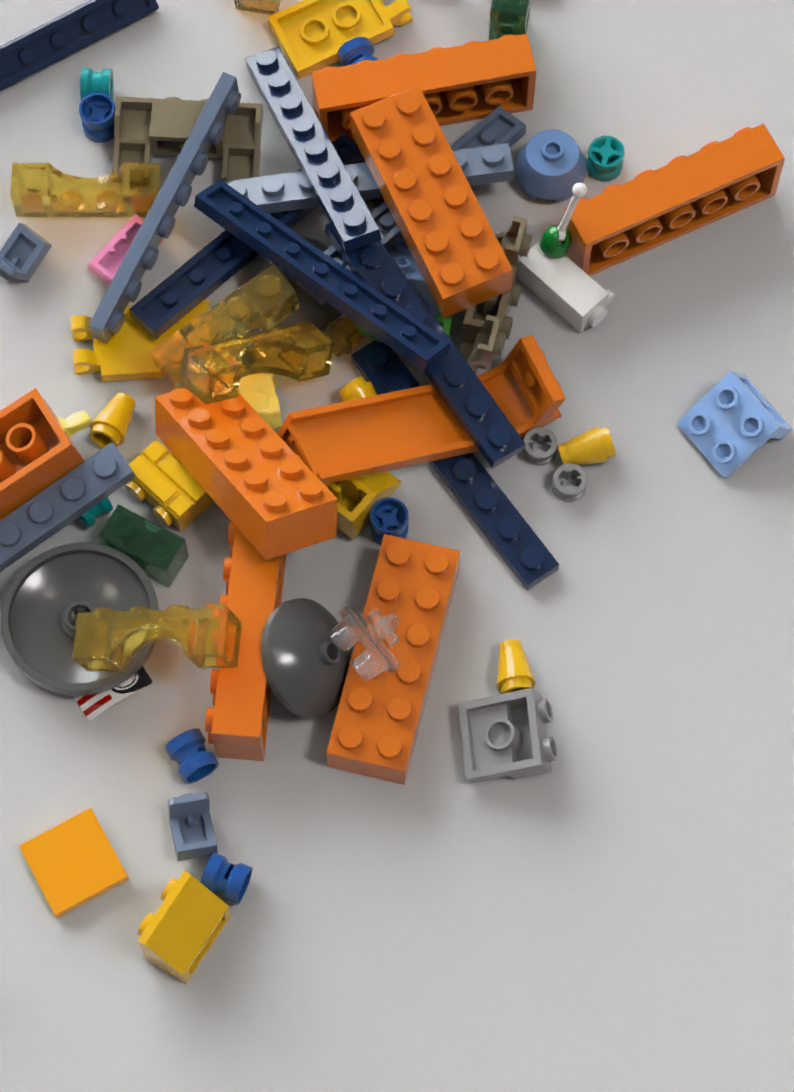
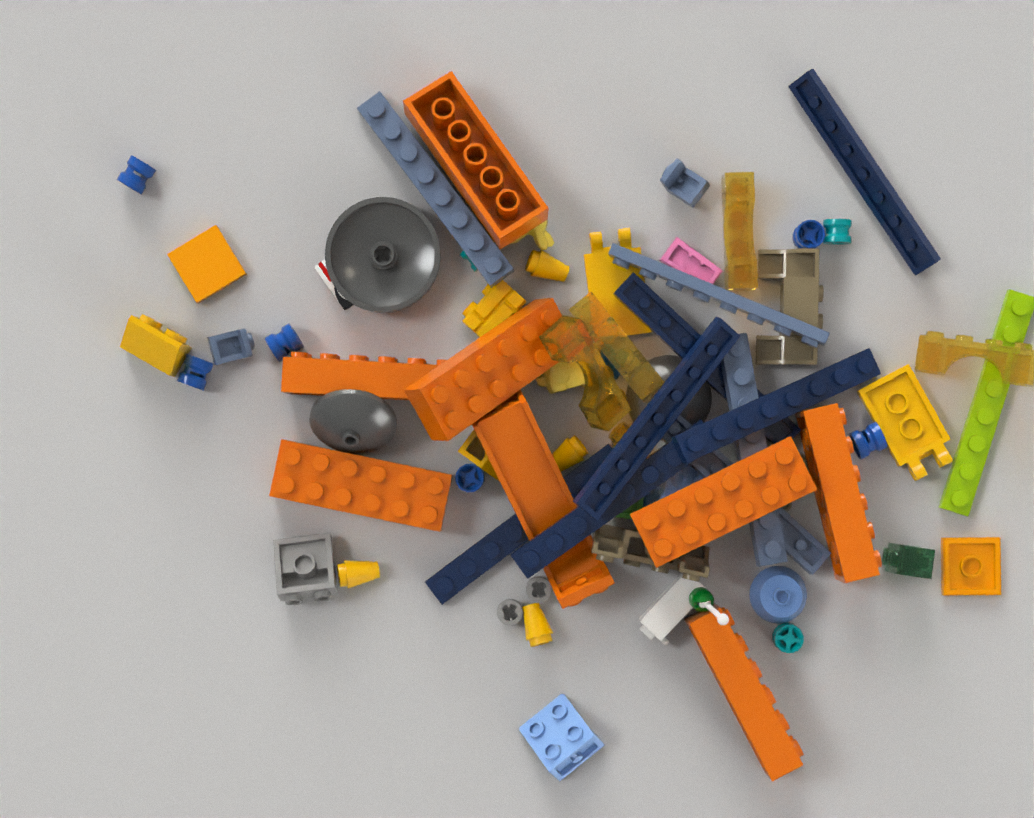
camera: 90 degrees right, 20 degrees up
clear yellow arch [72,604,242,672] -> none
clear green brick [98,504,189,588] -> none
clear hips [329,605,401,680] -> none

